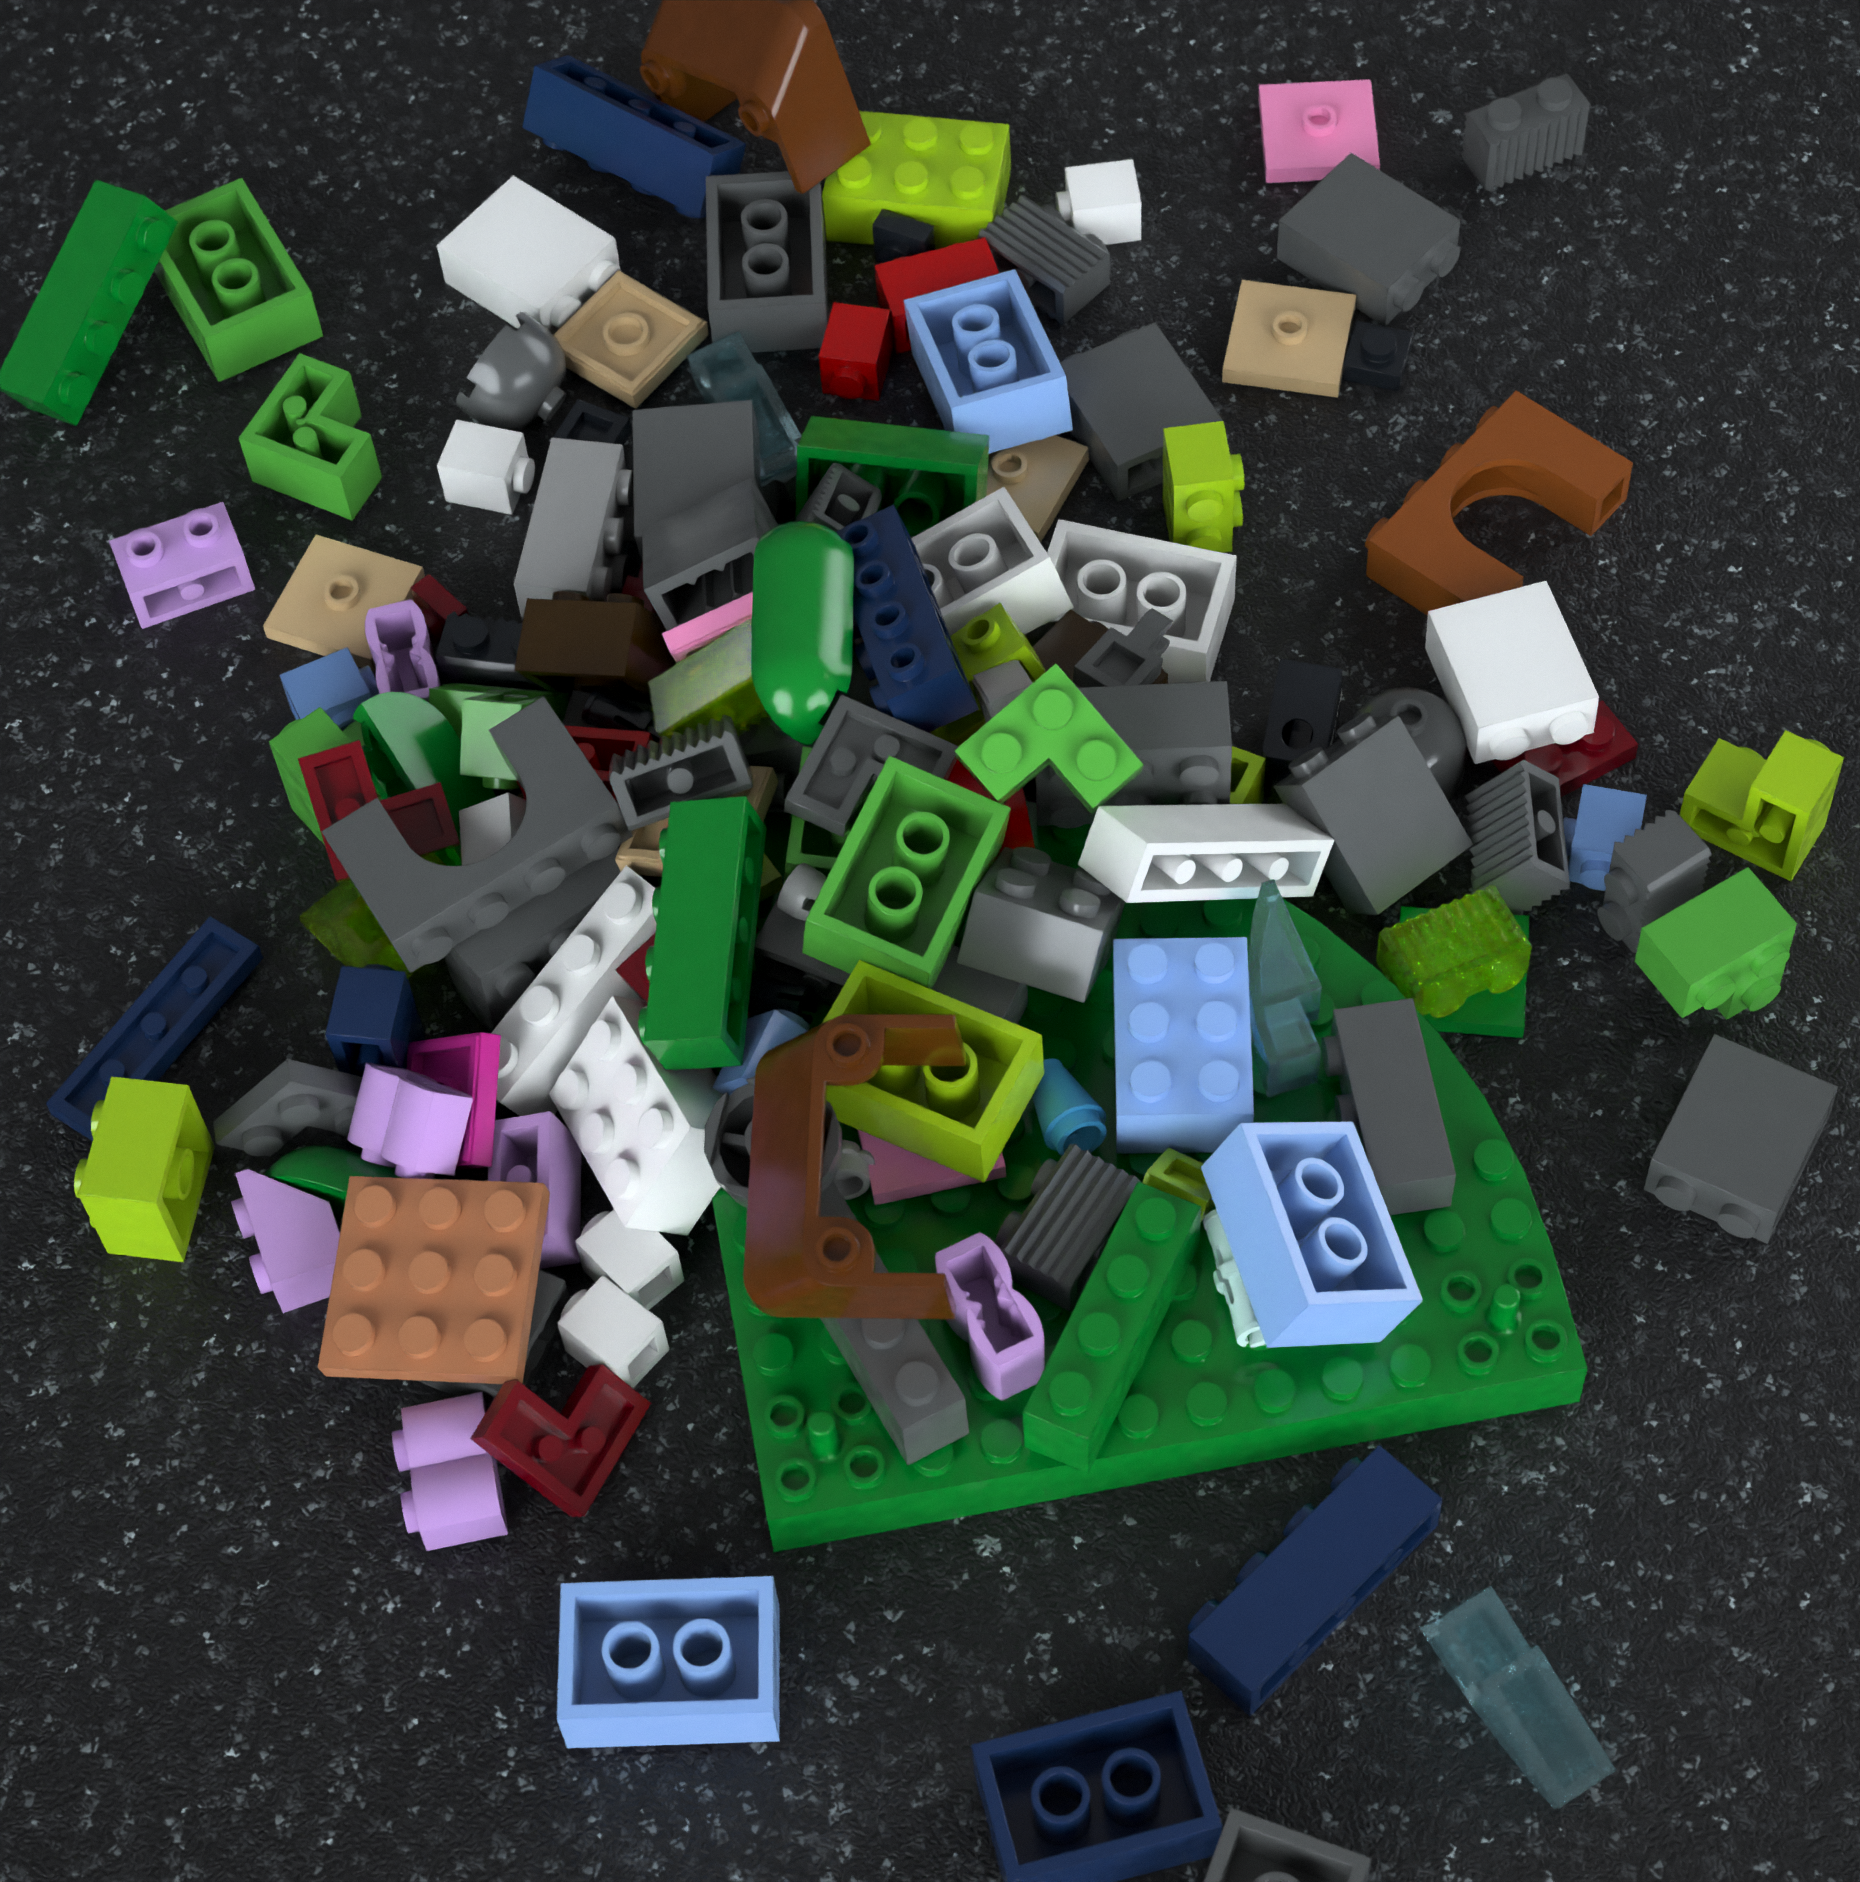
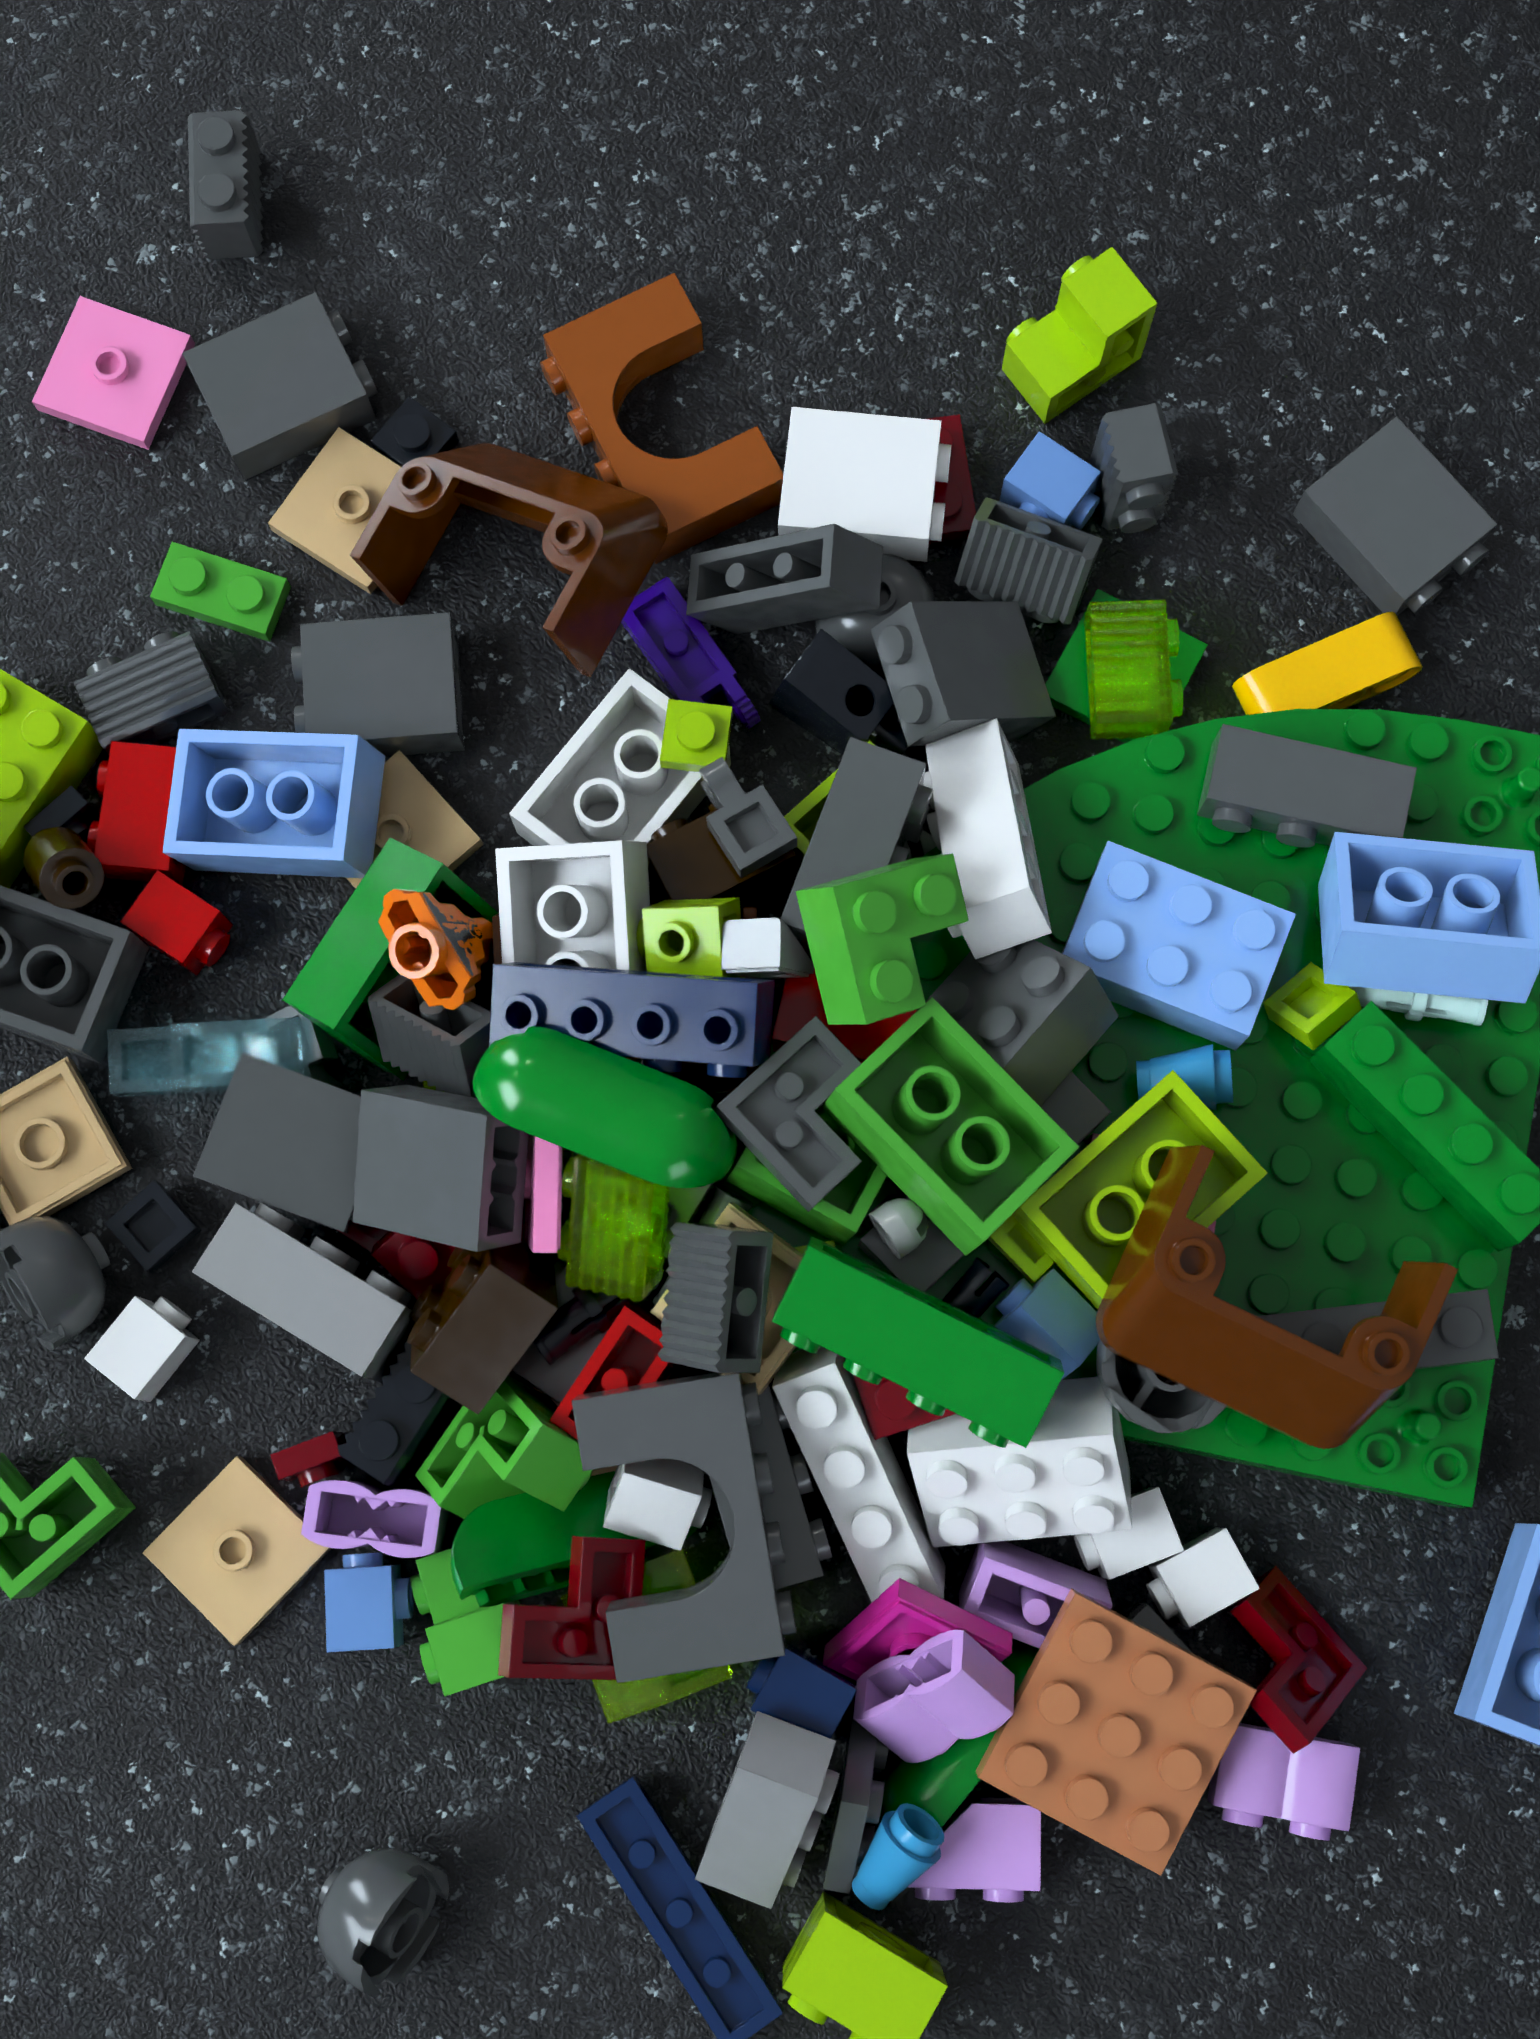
camera: 70 degrees left, 20 degrees up
lavender brick [109,502,255,629] -> none
lavender brick [936,1232,1045,1401] -> none
dark grey brick [995,1144,1141,1312] -> none
white brick [1056,159,1141,245] -> none
lime brick [1163,421,1244,553] -> none
clear light blue slope [1248,879,1322,1097] -> none
bright green brick [1635,867,1797,1020] -> none
none -> dark brown brick [23,827,104,909]
none -> bright green plate [150,542,291,642]
none -> dark grey cylinder [317,1848,449,1998]
none -> reddish brown windscreen [350,443,668,677]
none -> orange rock [378,889,493,1010]
none -> dark purple hinge [621,577,761,729]
none -> lime plate [660,699,733,772]
none -> dark grey brick [686,524,883,635]
none -> light grey brick [695,1711,840,1909]
none -> dark azure cone [852,1803,945,1910]
none -> yellow beam [1232,612,1423,715]

